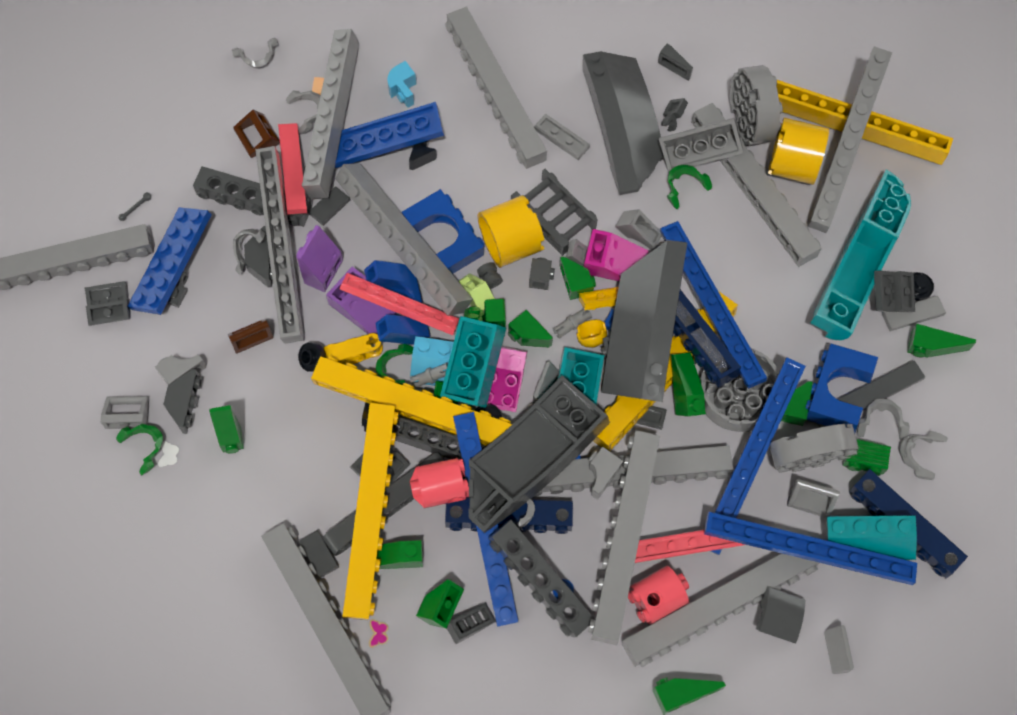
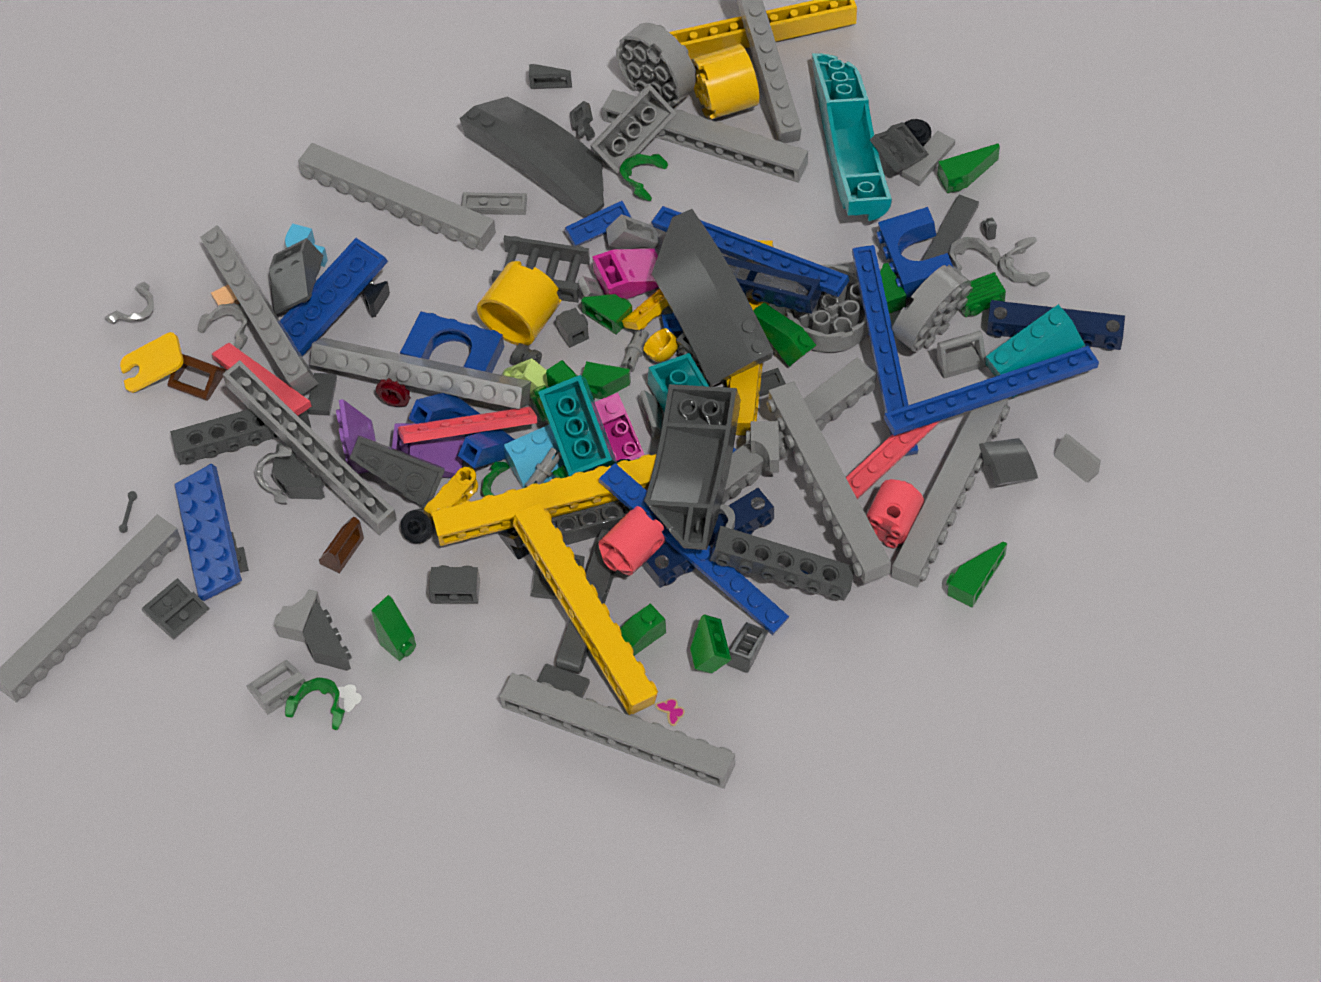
camera: 30 degrees left, 10 degrees down
none -> yellow piece [120,332,183,393]
none -> dark grey slope [269,238,323,314]
none -> dark grey wing [350,435,445,509]
none -> dark red gear [376,378,411,407]
none -> dark grey brick [429,565,480,603]
none -> blue plate [564,201,632,246]
none -> dark grey tile [981,217,997,240]

